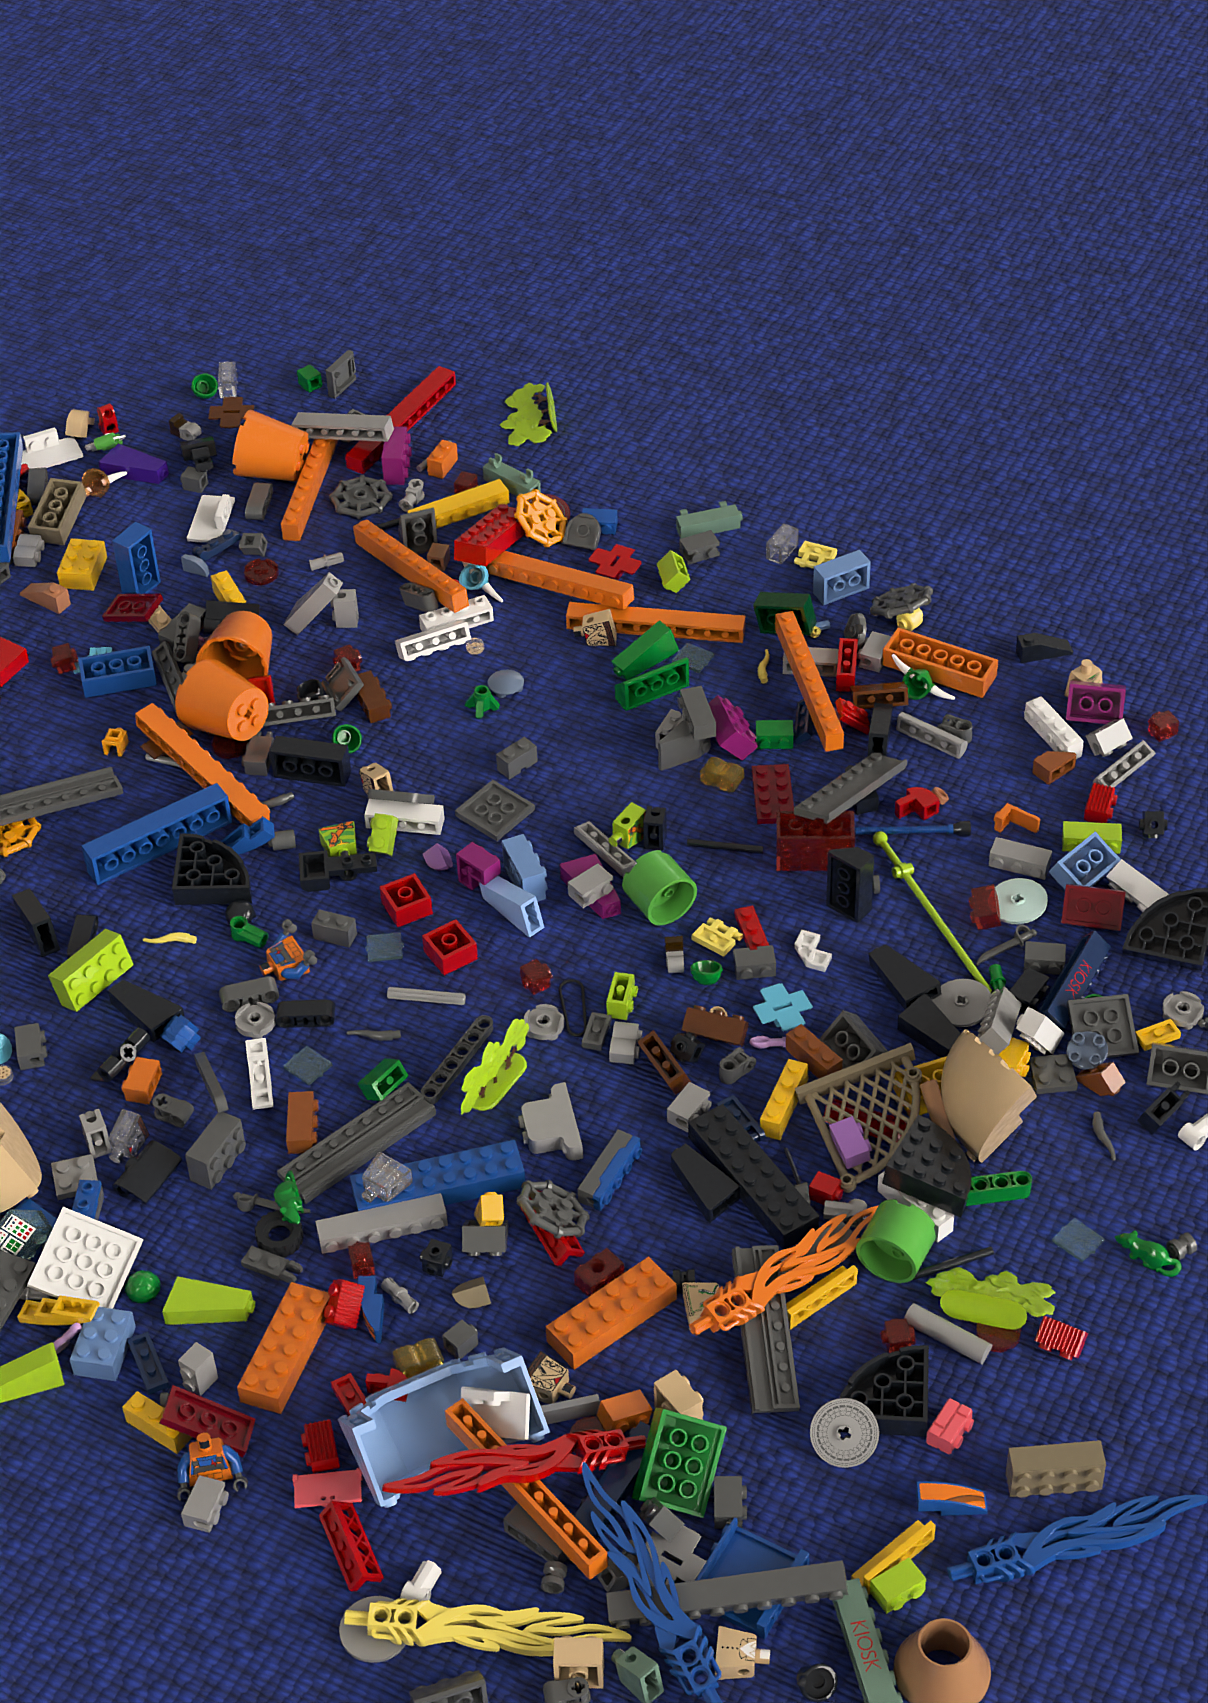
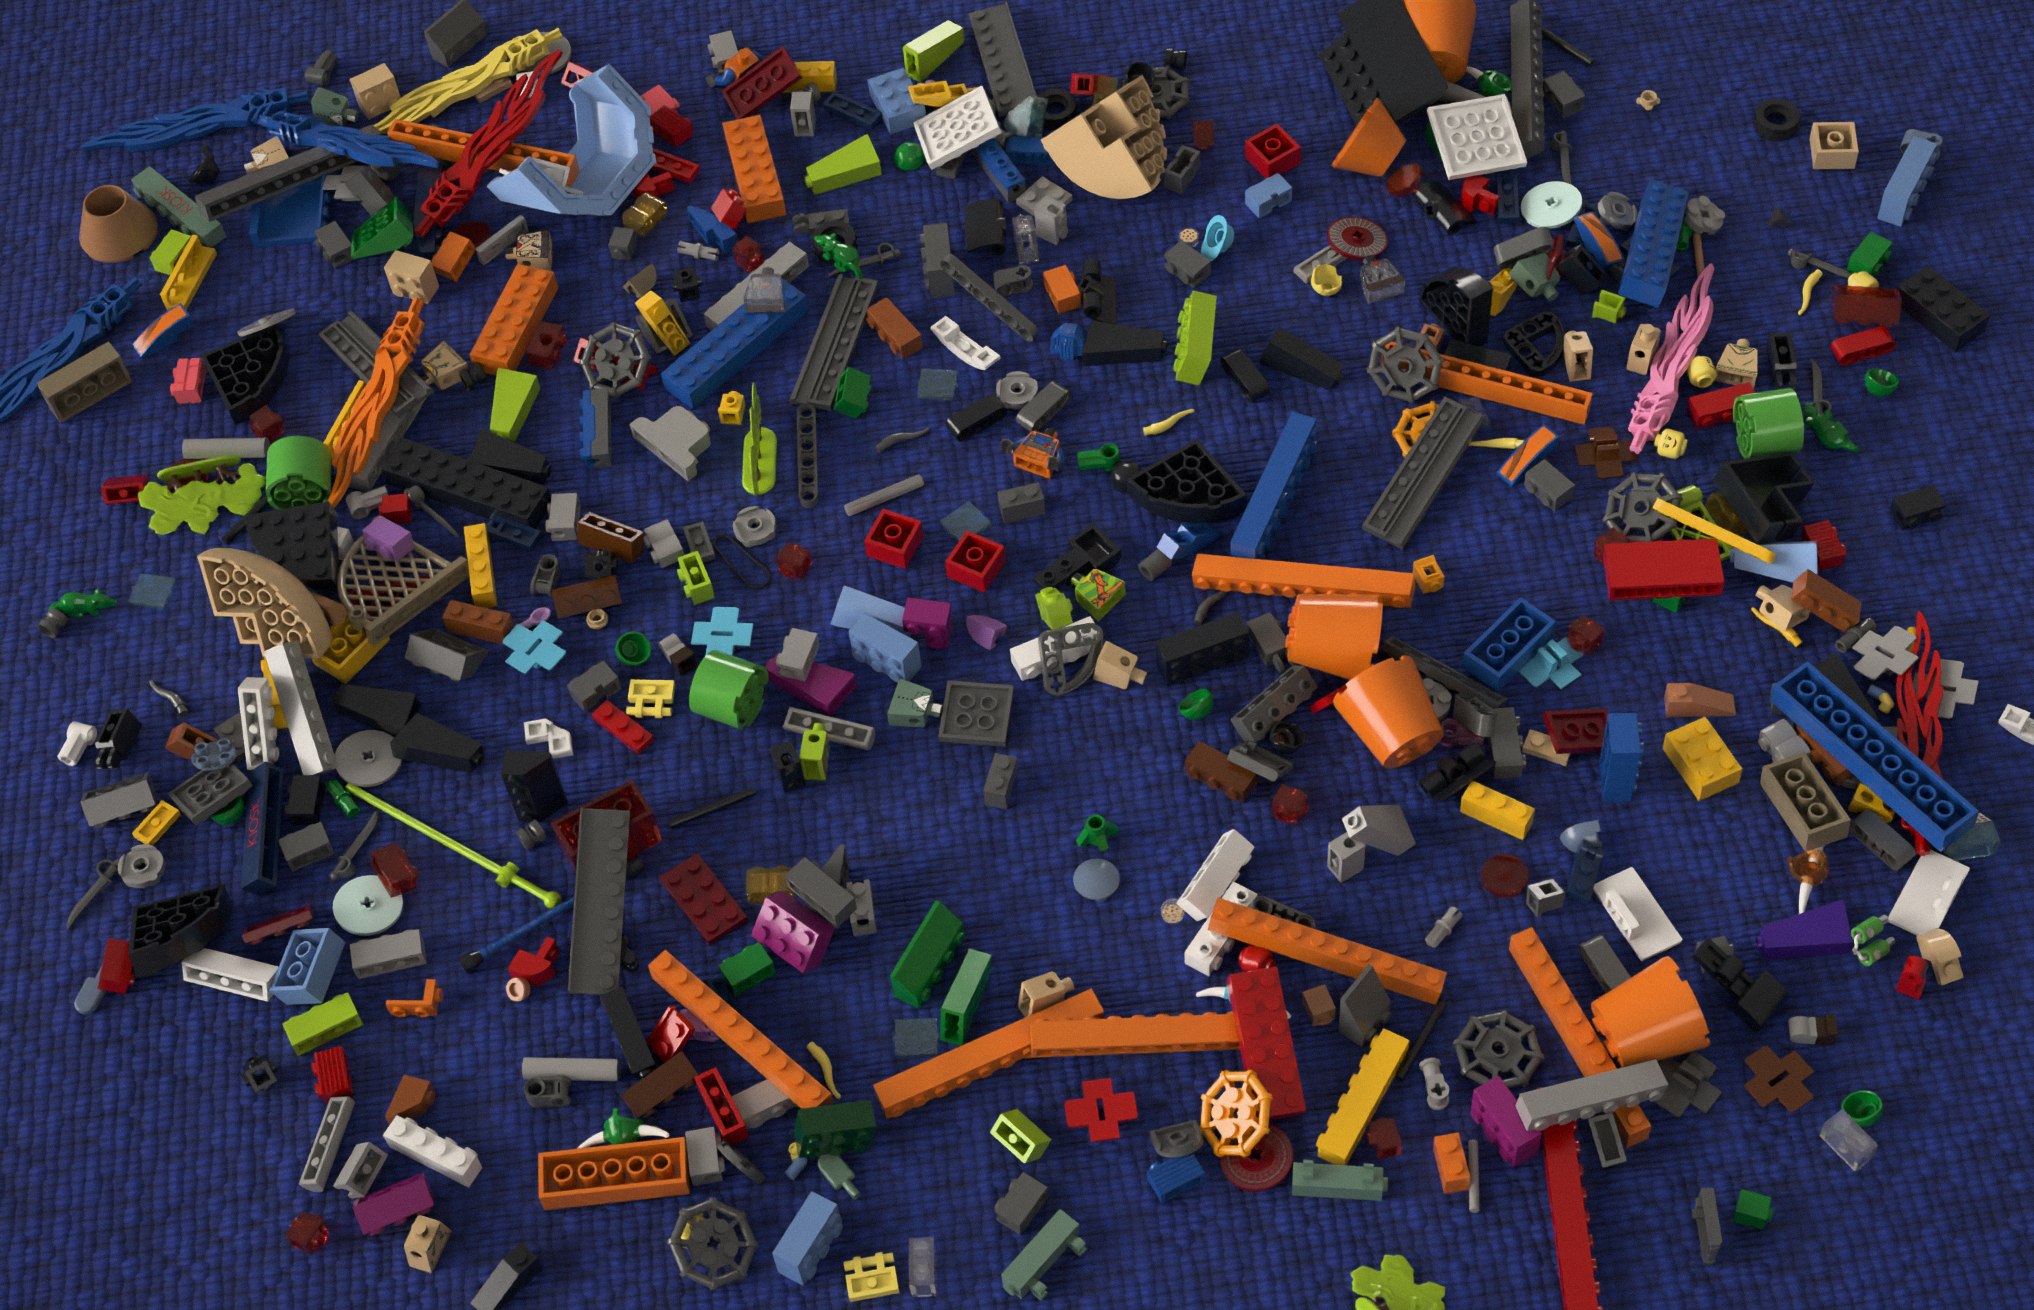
camera: 150 degrees right, 10 degrees up
none -> lime slope [490,368,540,442]
none -> medium azure piece [691,607,753,656]
none -> yellow brick [718,391,746,425]
none -> sand green torso [887,679,943,728]

